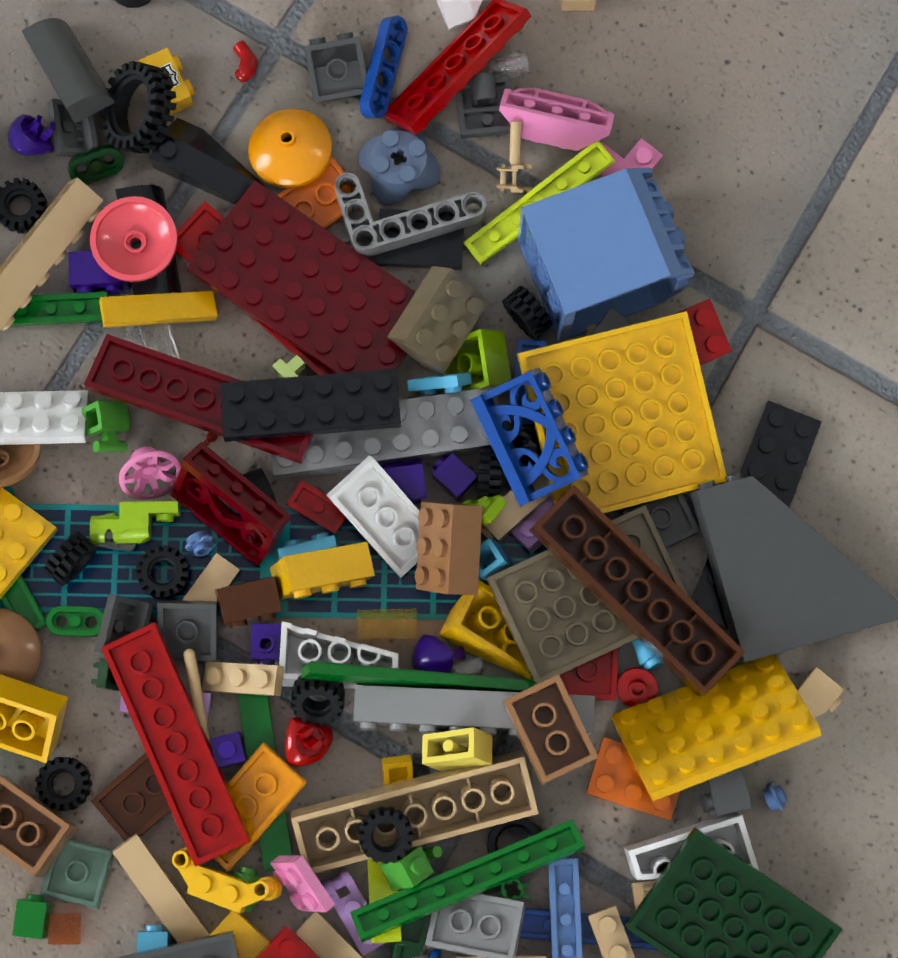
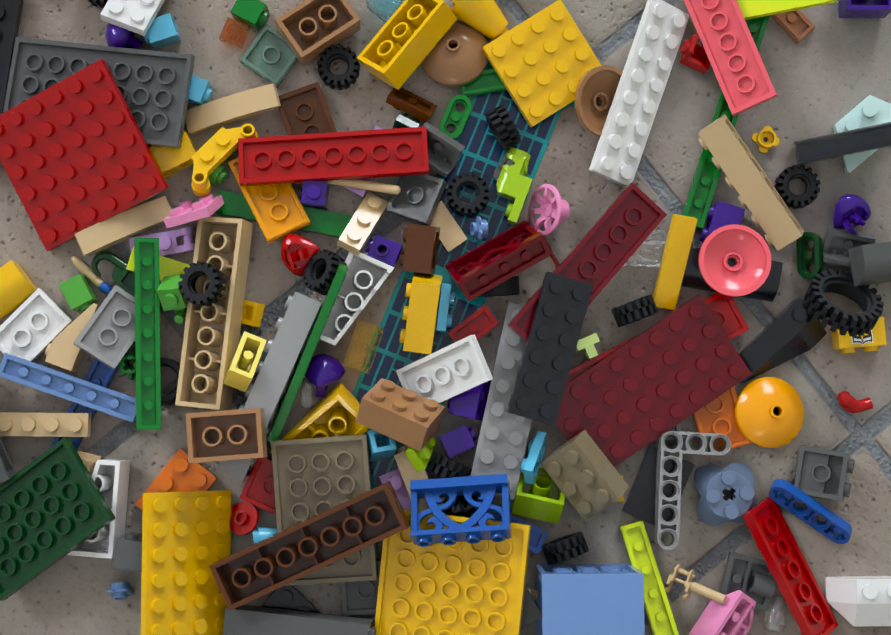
camera: 115 degrees right, 5 degrees up
bright green brick [81,400,131,452] -> none
none -> reddish brown plate [386,87,437,123]
none -> black tyre [612,294,658,328]

